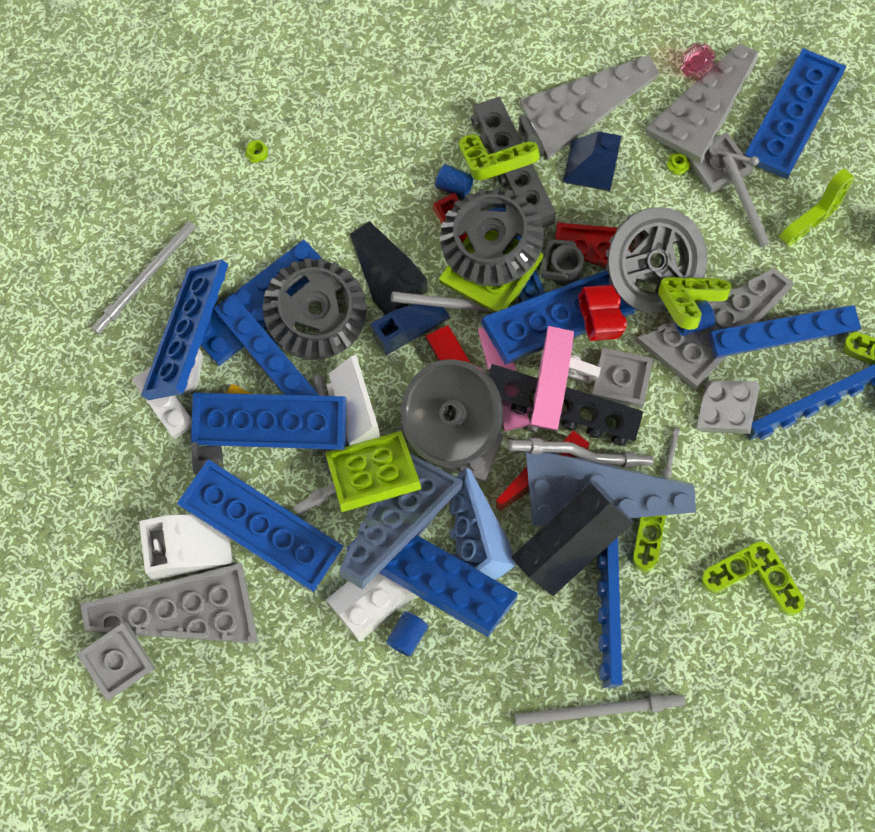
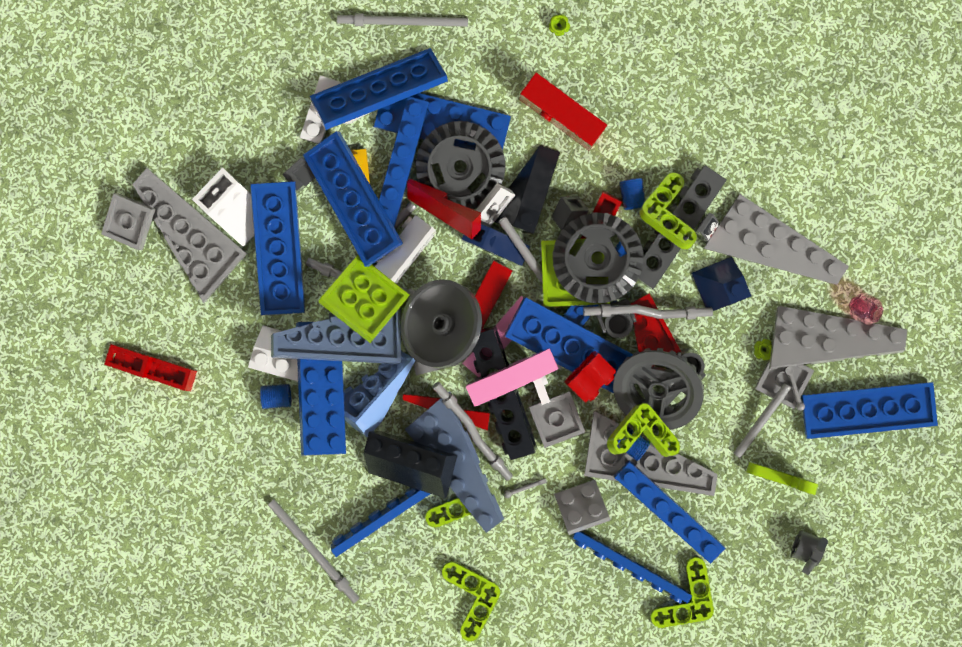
camera: 50 degrees right, 20 degrees up
none -> red slope [104,344,197,392]
none -> red slope [407,179,481,239]
none -> white plate [476,183,515,227]
none -> red brick [519,72,607,151]
none -> dark grey panel [552,196,589,231]
none -> light grey bar [583,304,713,320]

